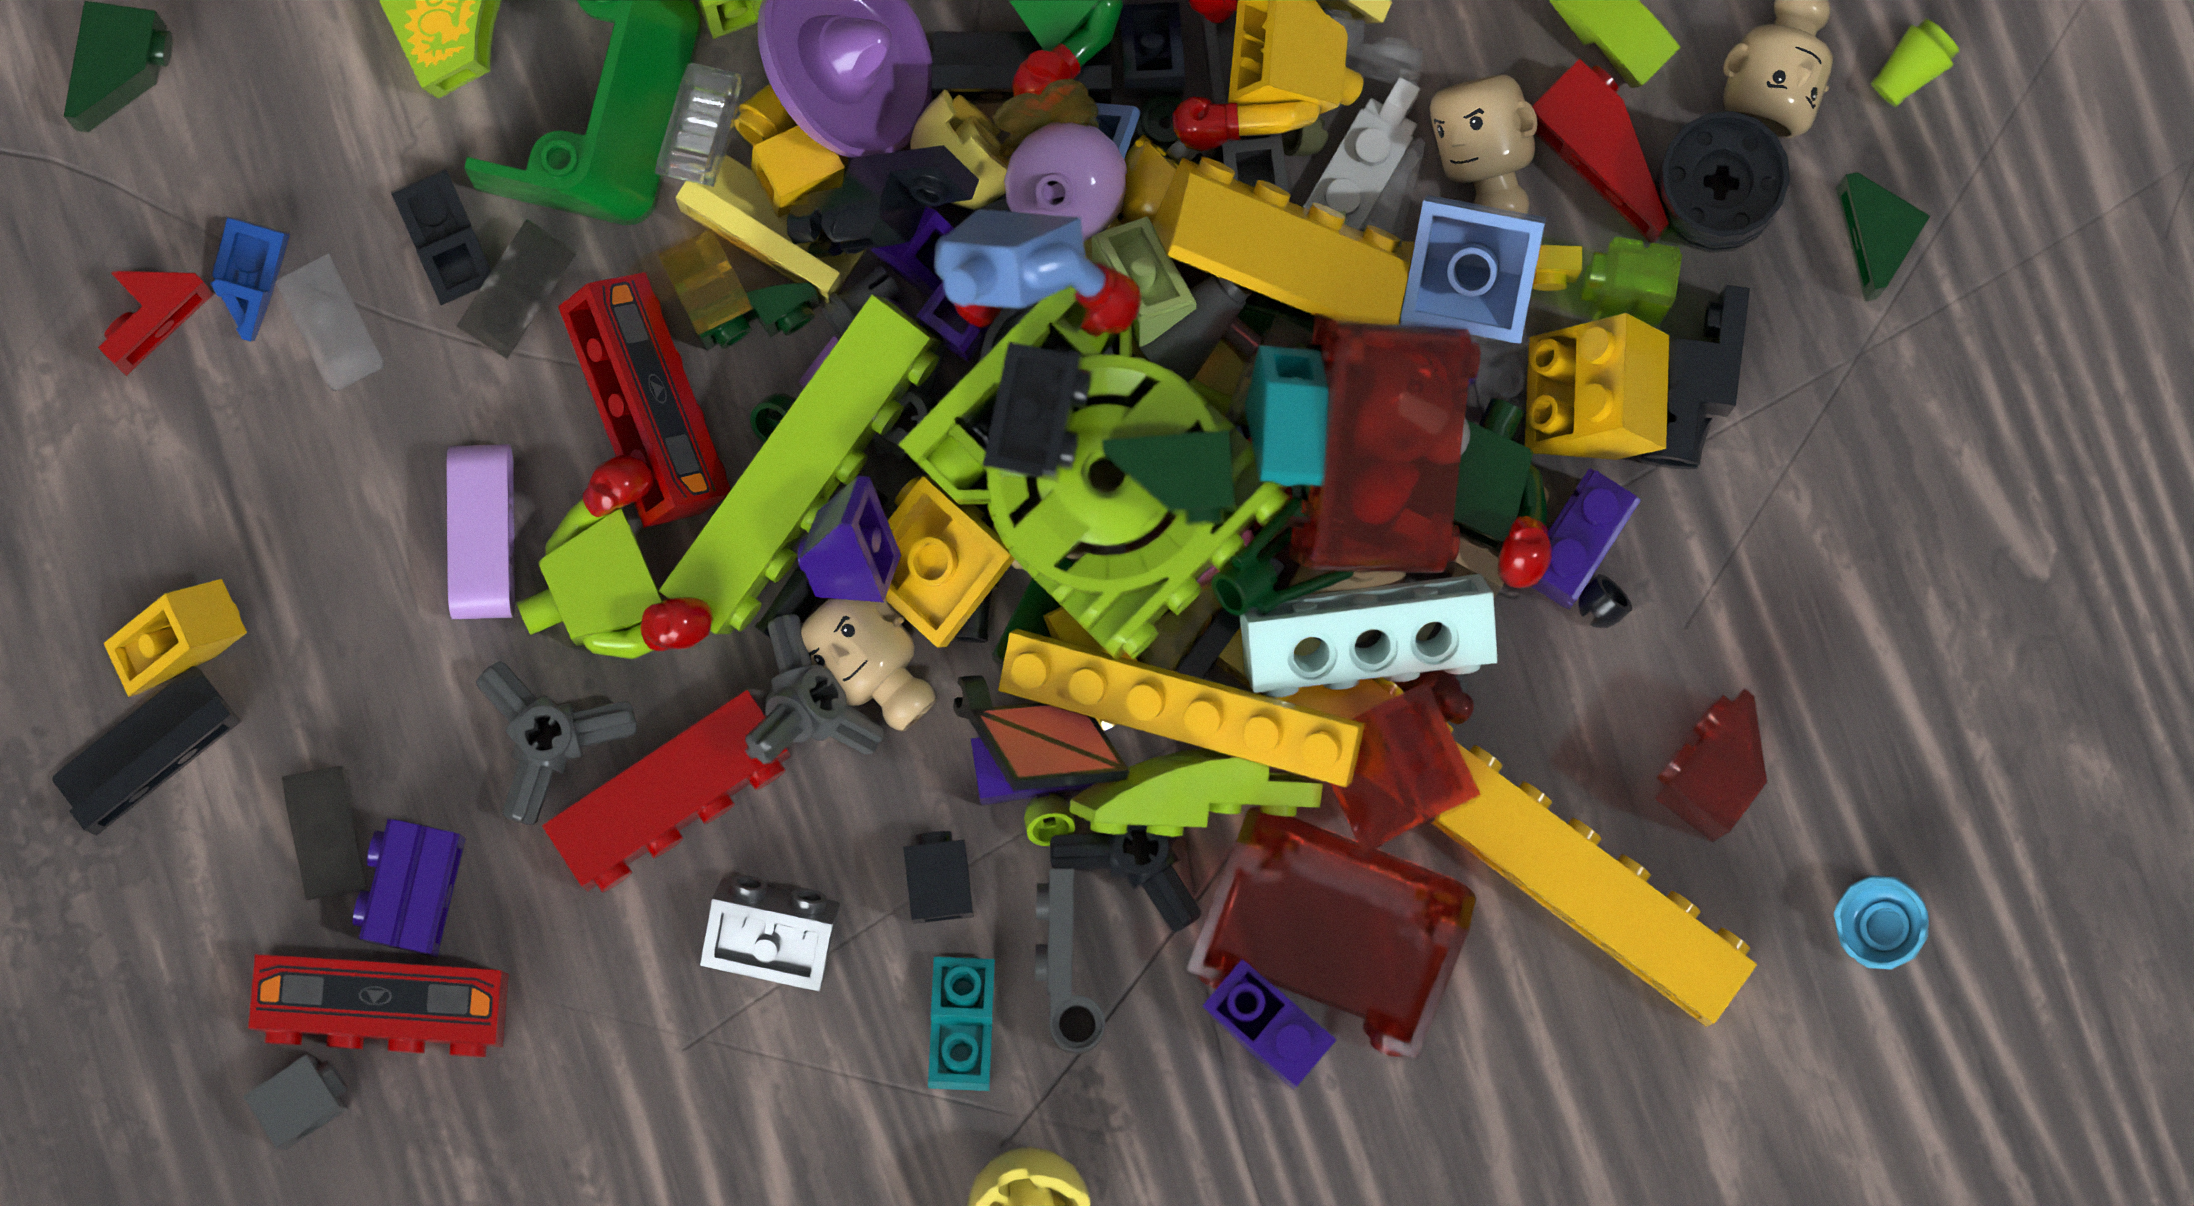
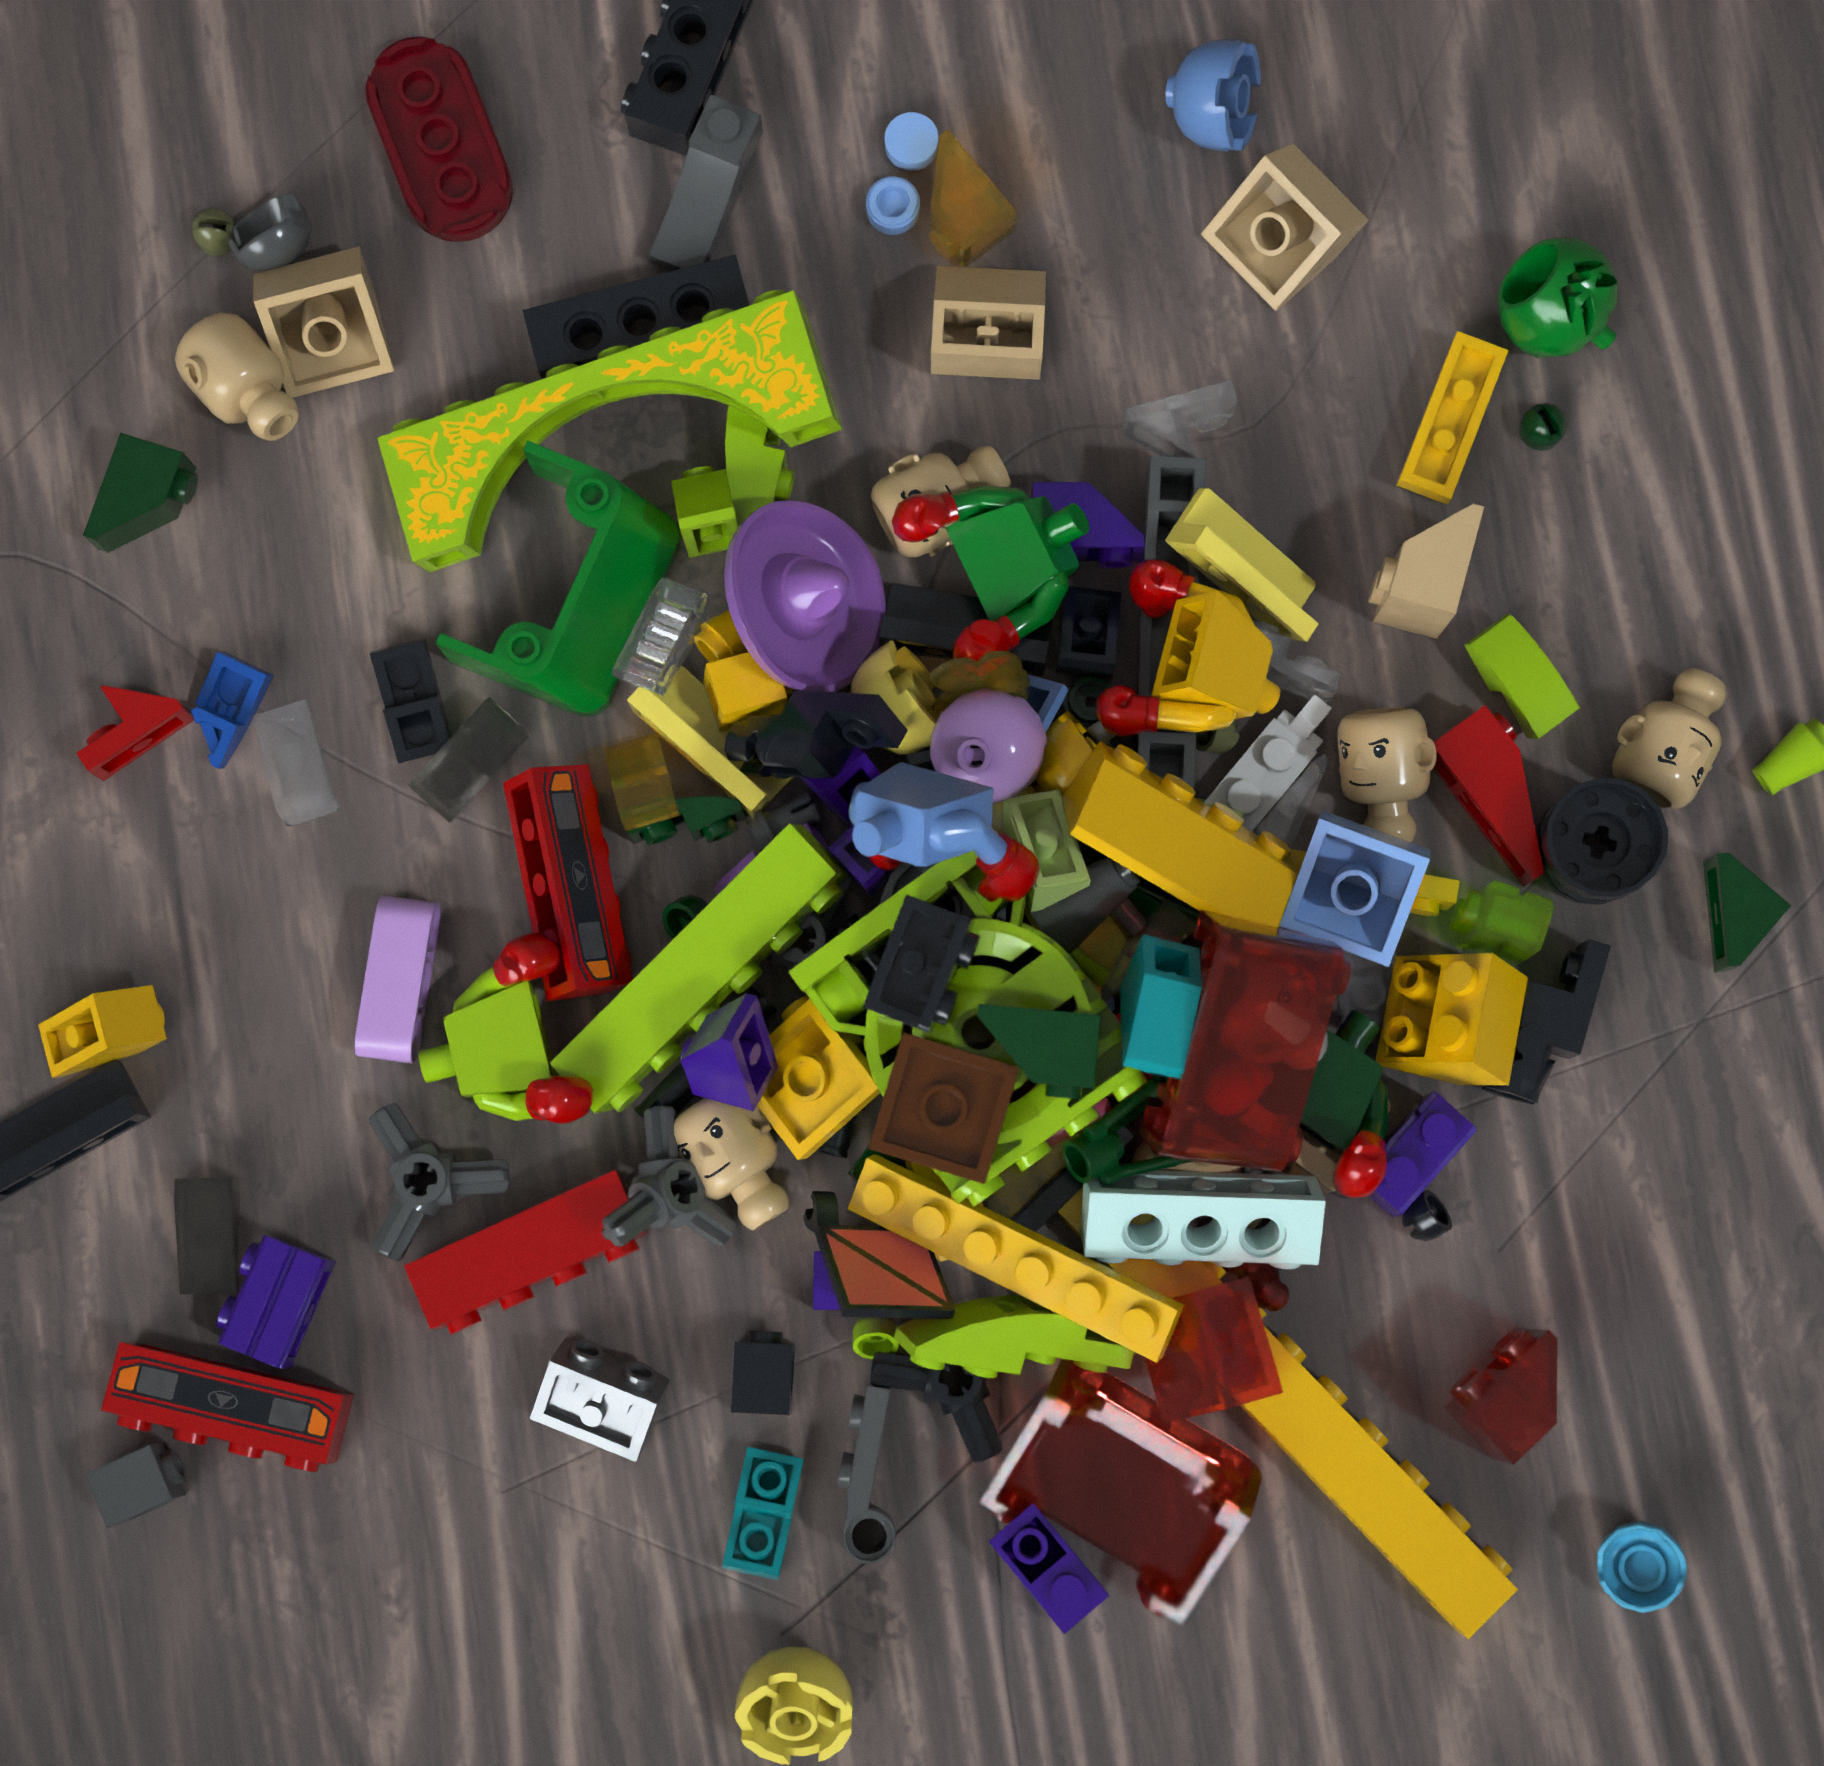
camera: 15 degrees right, 0 degrees up
none -> reddish brown plate [868,1033,1020,1184]

